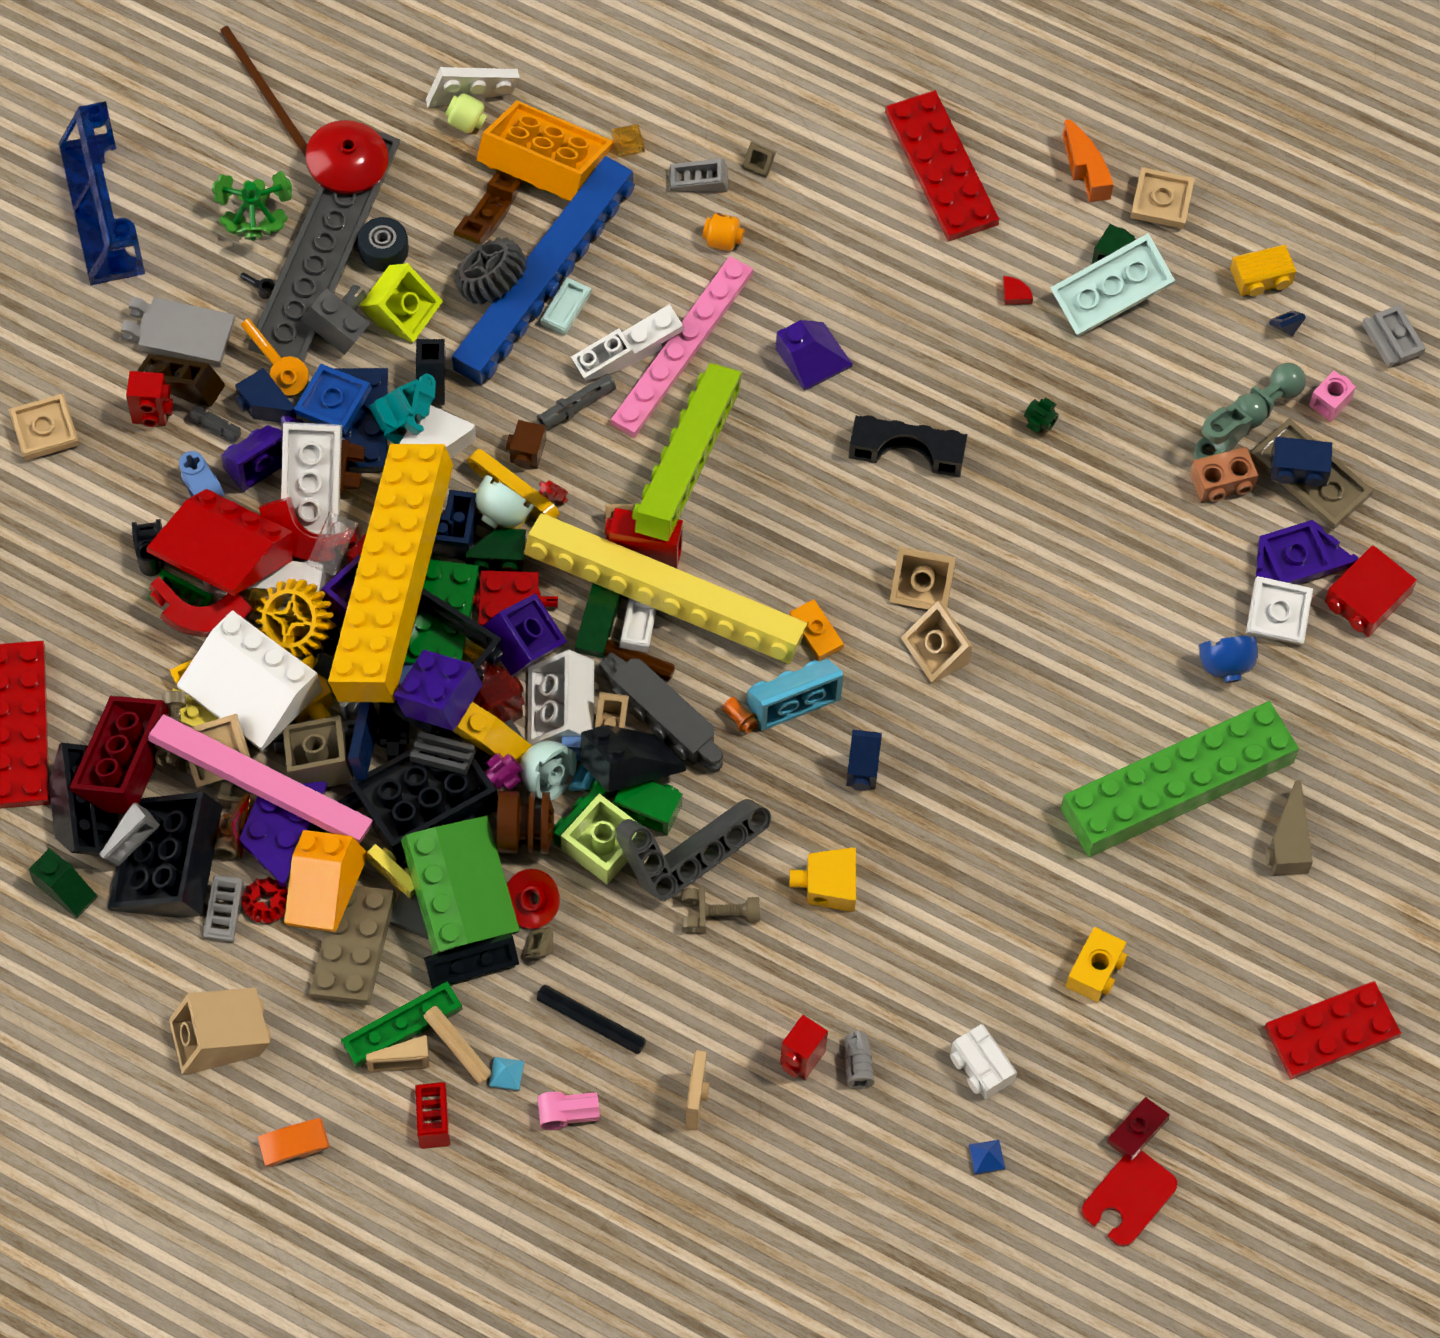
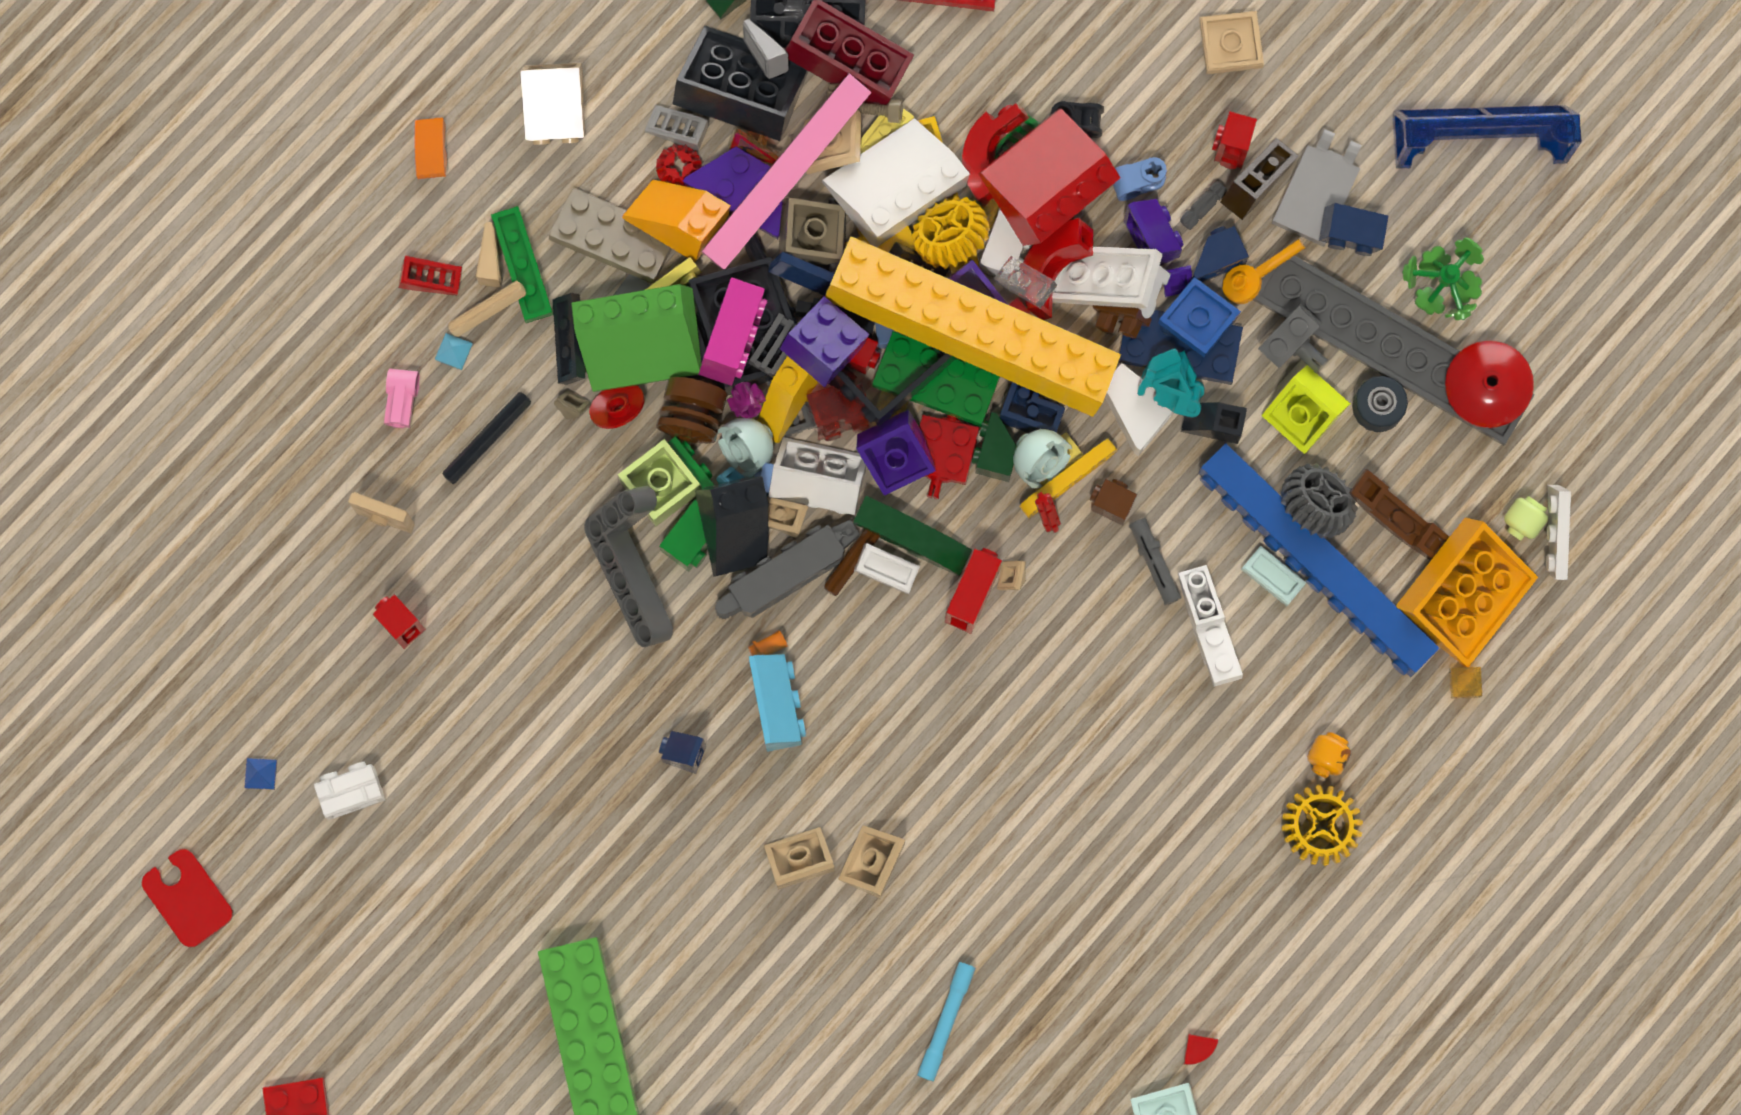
camera: 105 degrees right, 15 degrees up
reddish brown piece [220,25,307,159] -> none
black hand [240,272,275,299] -> none
light yellow brick [524,513,807,664] -> none
bright pink plate [611,256,753,438] -> none
lime brick [632,363,742,542] -> none
light grey slope [670,158,728,192] -> none
dark tan bar [681,888,760,934] -> none
dark tan slope [742,141,777,177] -> none
dark purple slope [776,320,853,391] -> none
light orange plate [789,599,844,661] -> none
yellow torso [789,848,856,912] -> none
light grey hinge [844,1030,875,1089] -> none
black arch [848,415,968,477] -> none
red plate [885,90,1000,242] -> none
dark green gear [1024,397,1059,434] -> none
yellow brick [1066,927,1128,1003] -> none
dark red plate [1107,1097,1170,1161] -> none
none -> dark pink brick [699,277,767,386]
none -> medium azure piece [917,962,976,1082]
none -> yellow gear [1281,785,1363,866]
none -> dark blue brick [1319,203,1389,256]

